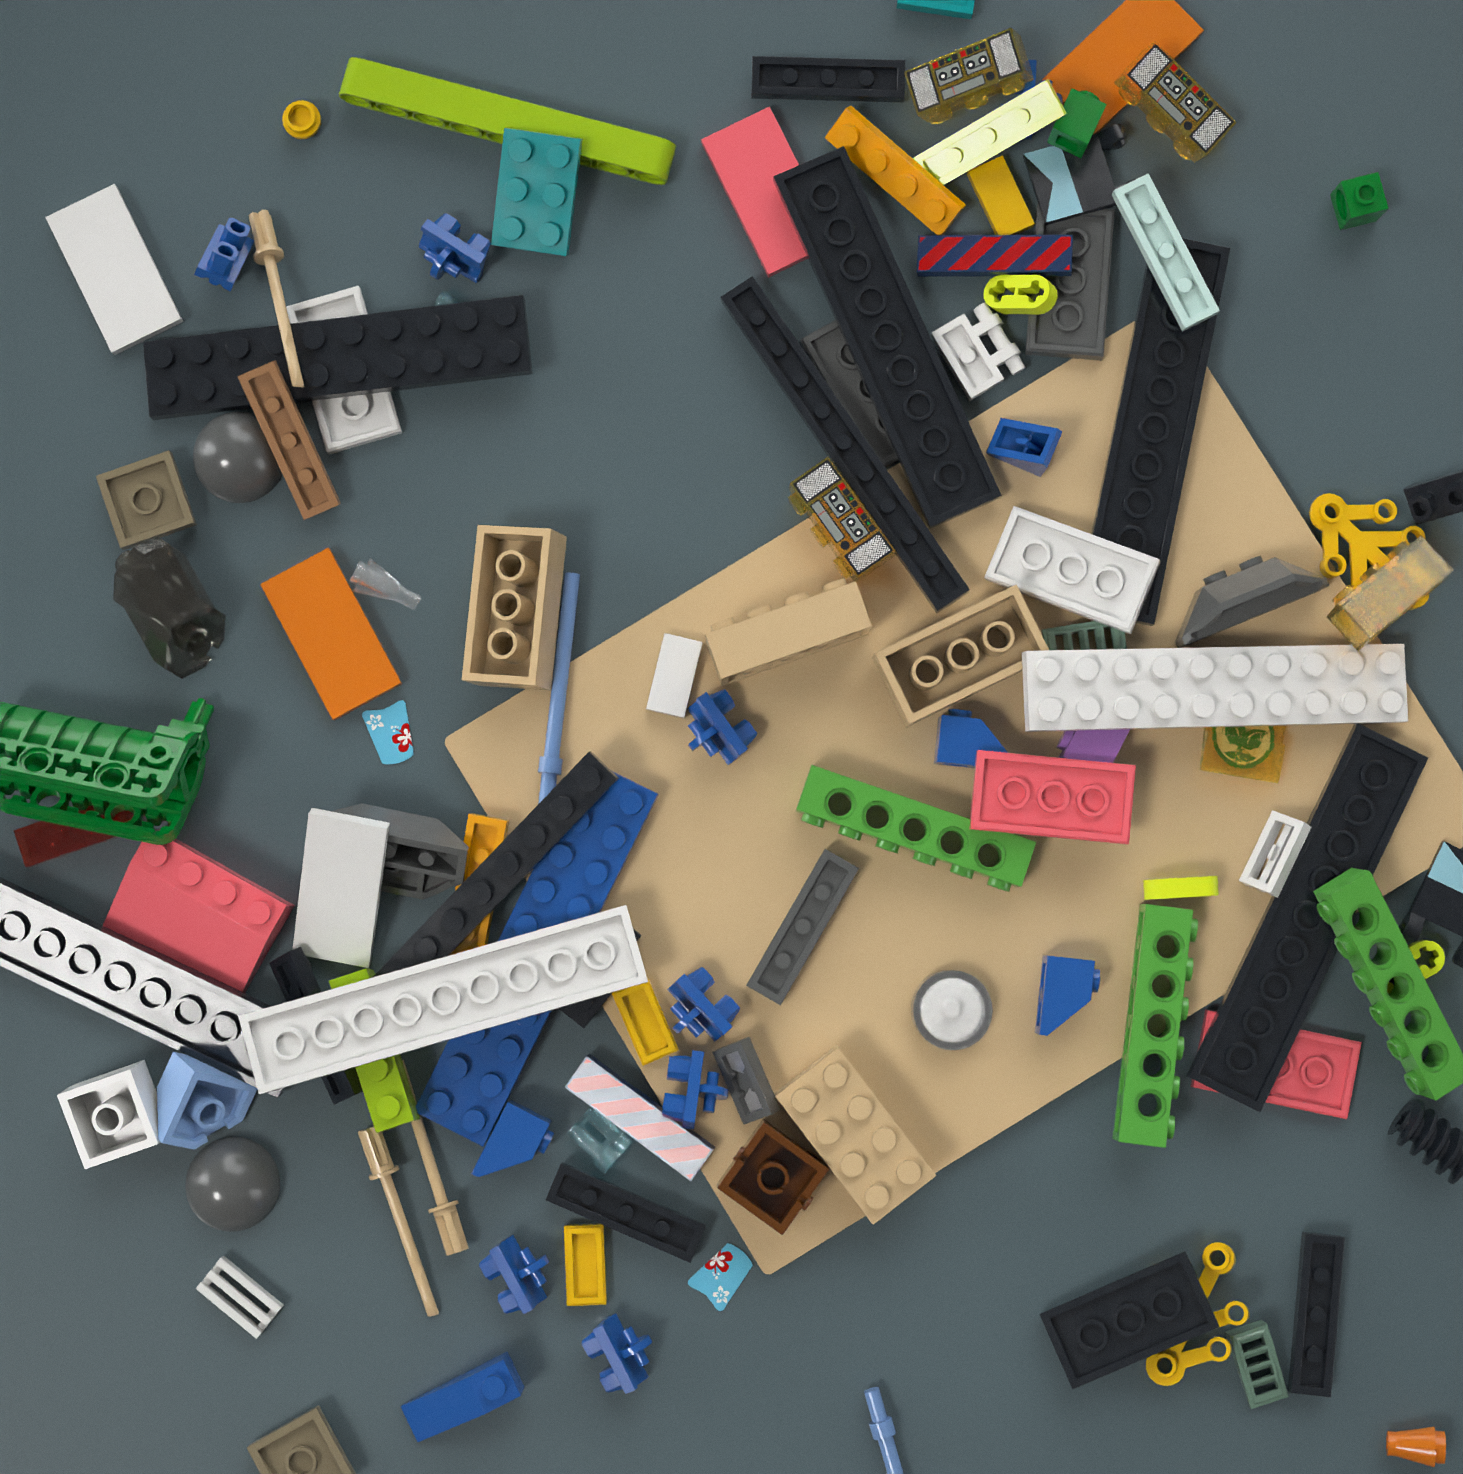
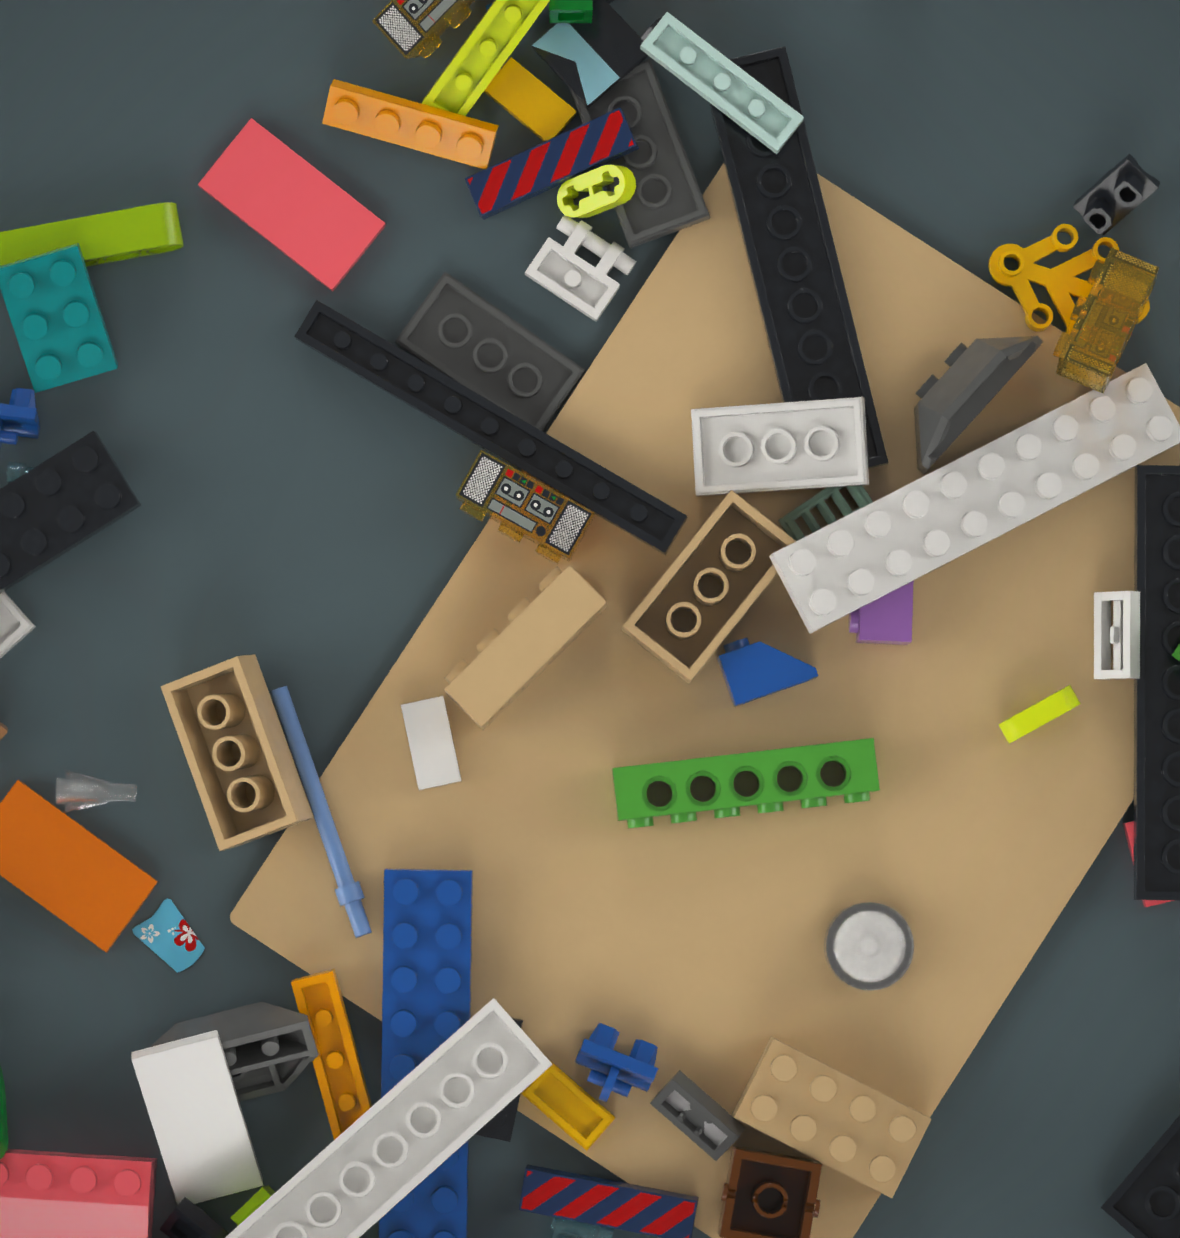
camera: 30 degrees left, 0 degrees up
black plate [373,751,619,977] -> none
blue hips [662,1050,729,1129] -> none
blue hips [687,689,757,765] -> none
dark grey plate [746,849,859,1005] -> none
black plate [751,56,905,103] -> none
black plate [773,146,1002,529] -> none
coral tile [969,750,1136,845] -> none
blue slope [986,418,1062,477] -> none
blue slope [1035,955,1100,1036] -> none
bright green brick [1112,904,1198,1148] -> none
clear yellow slope [1200,726,1286,783] -> none

